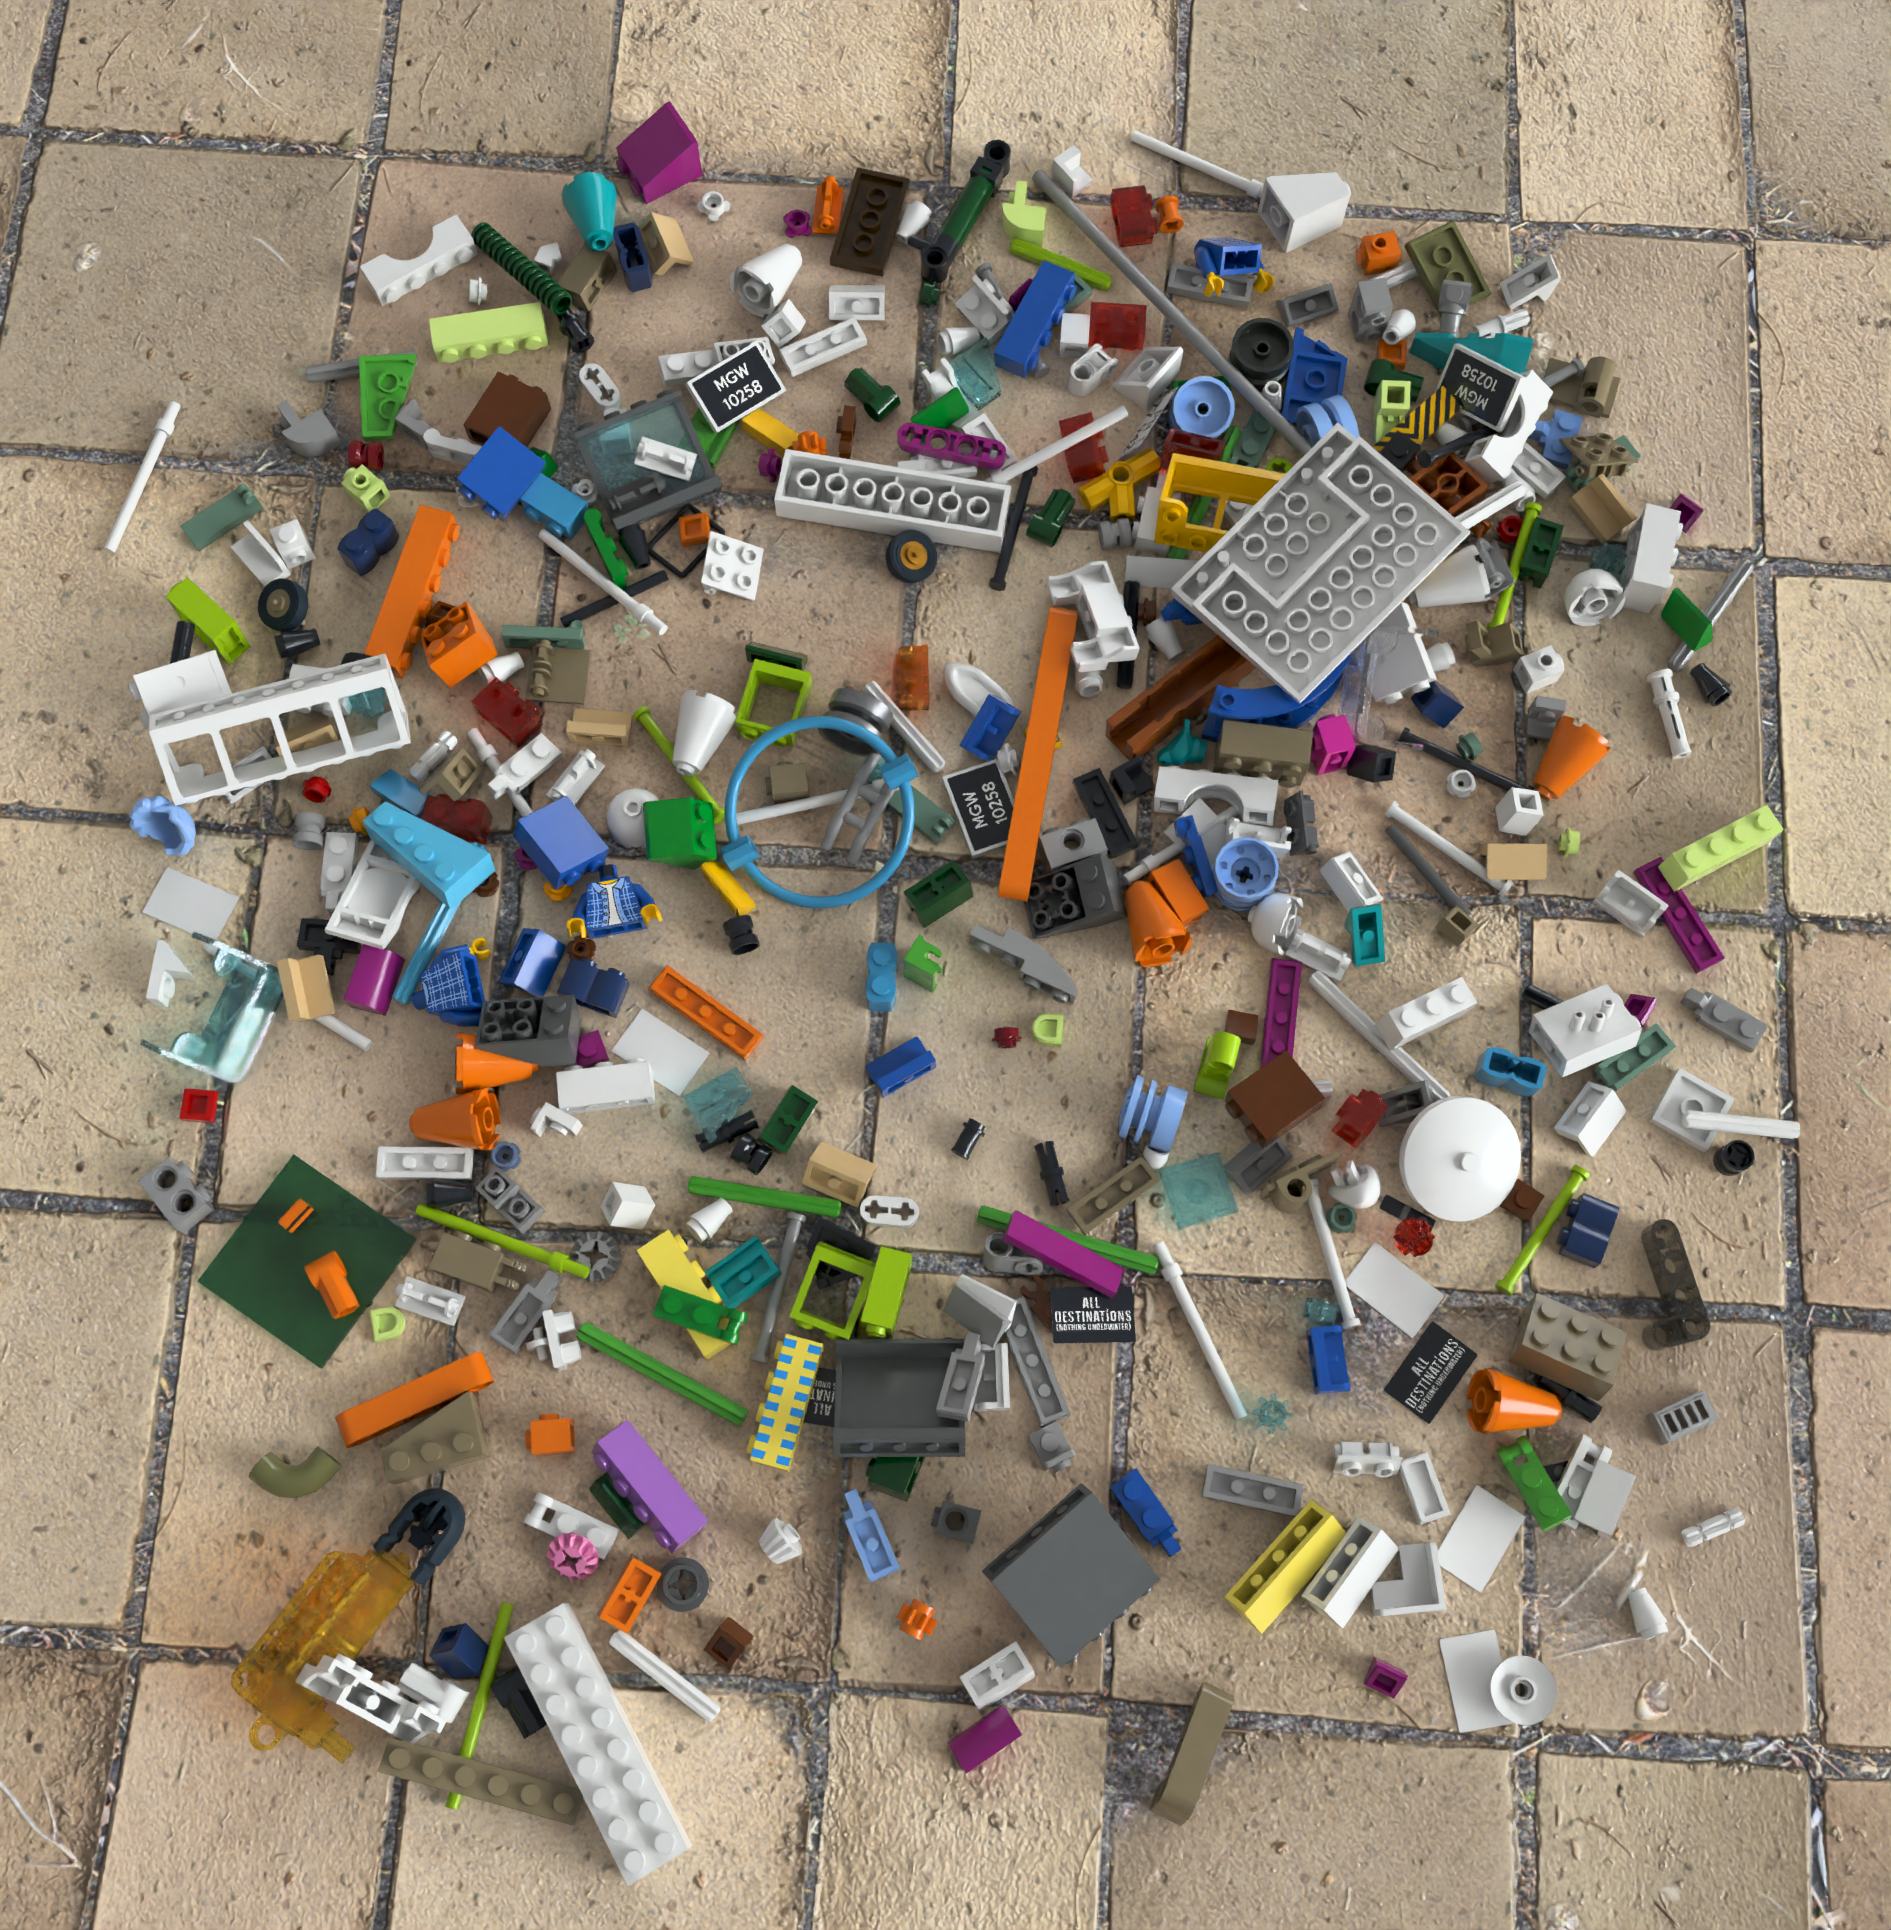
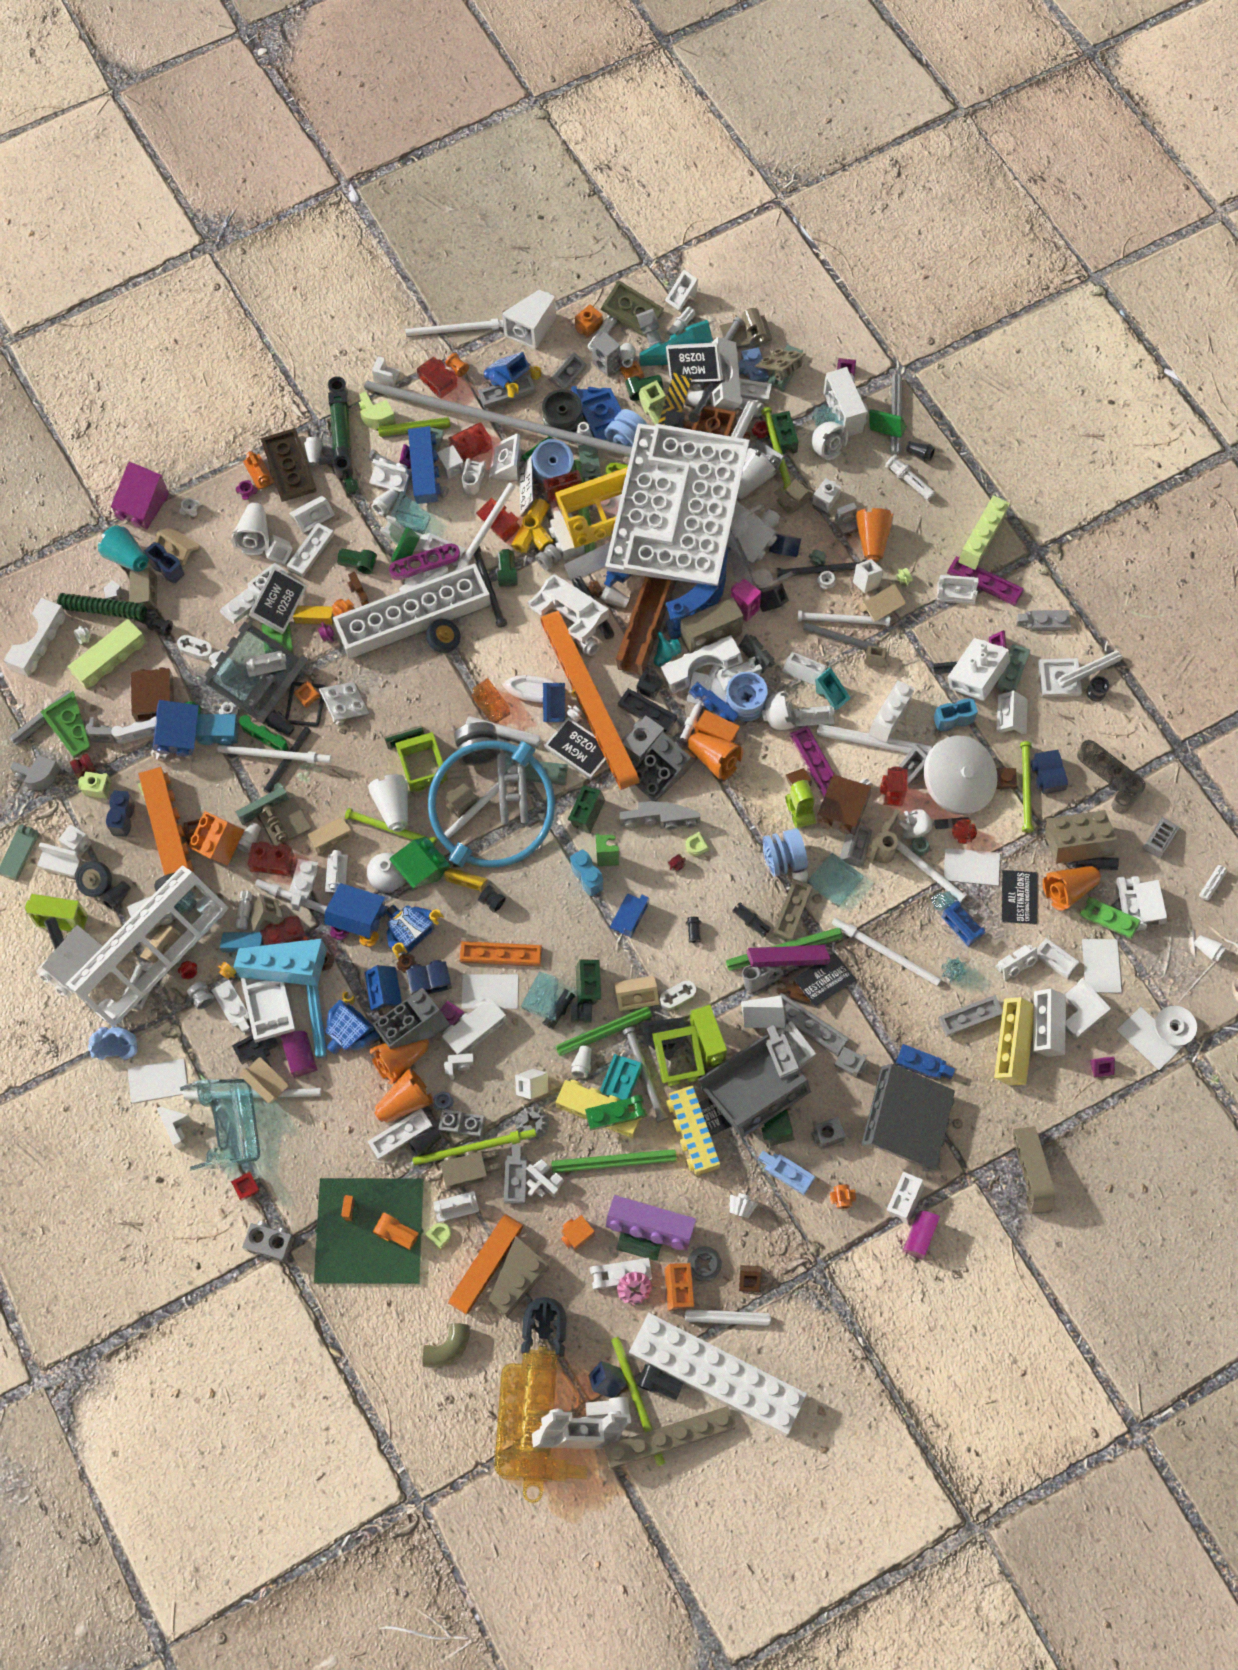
camera: 30 degrees left, 5 degrees down
tan panel [1567,473,1637,544] -> none

